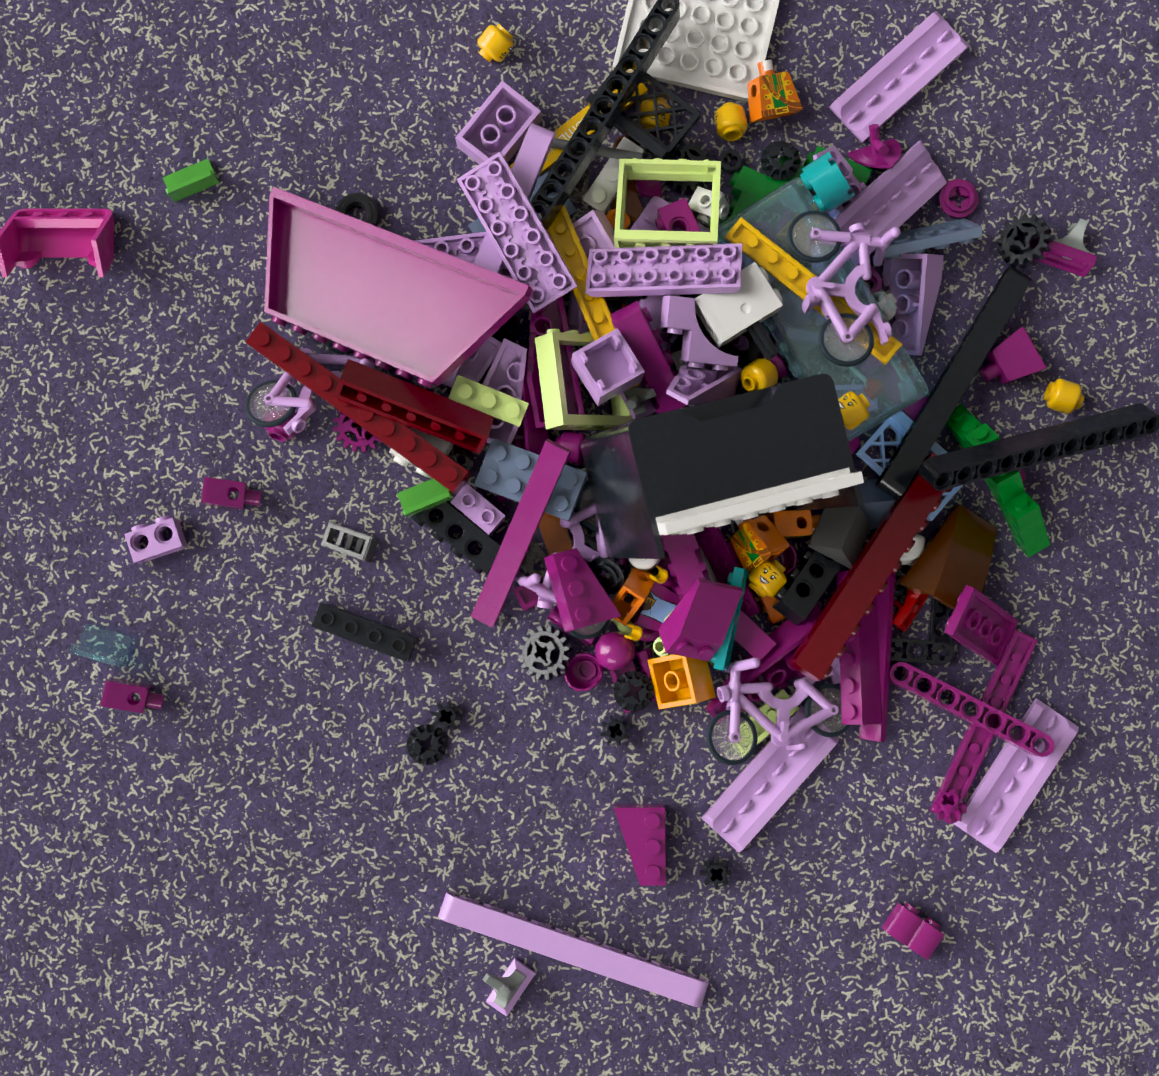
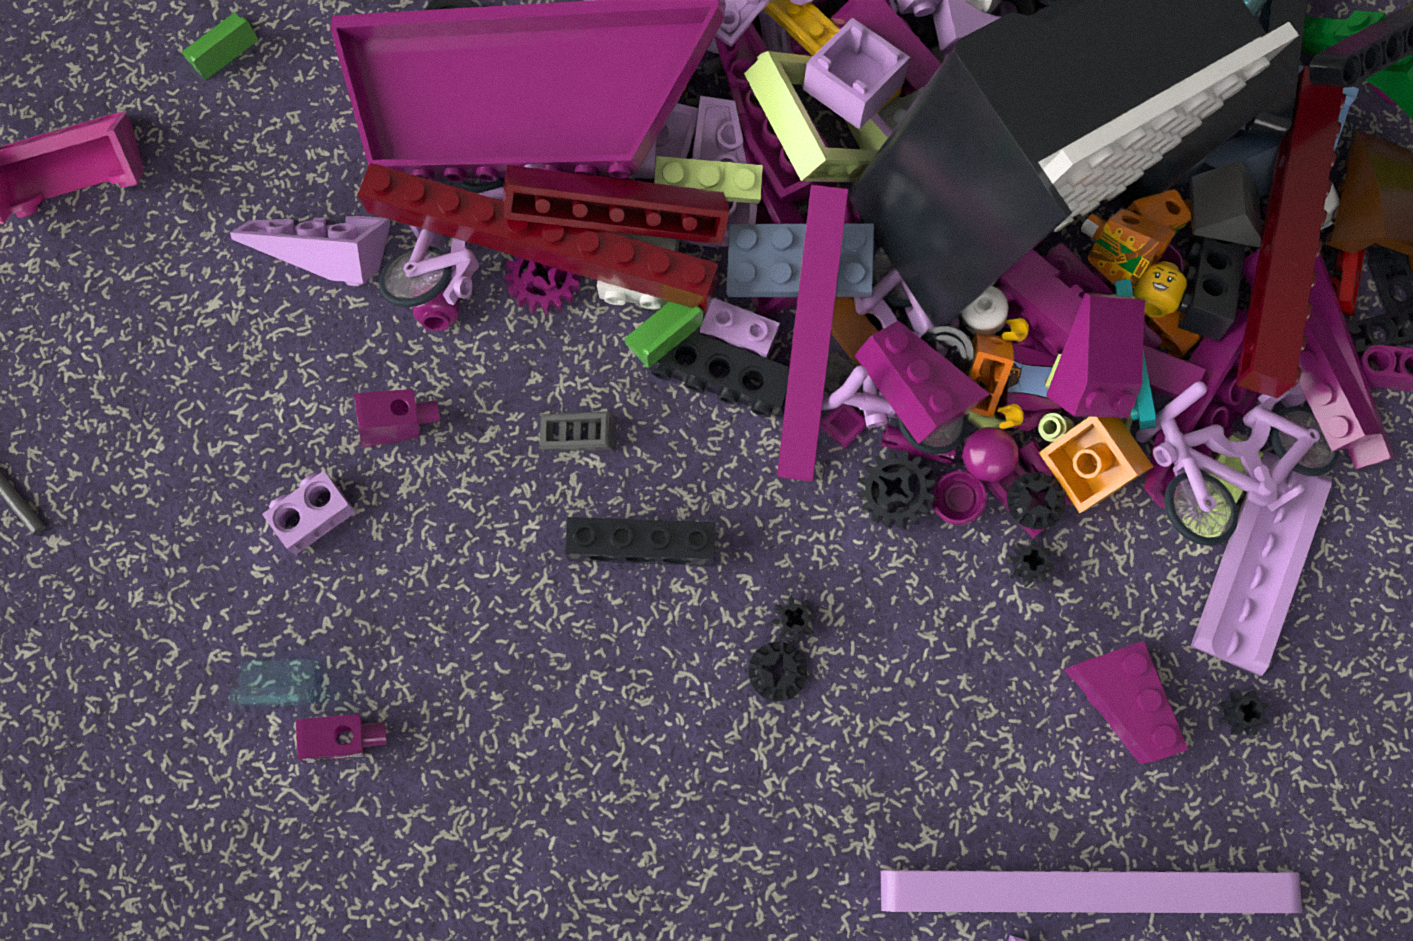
camera: 15 degrees left, 10 degrees down
none -> lavender wedge [230,216,390,286]

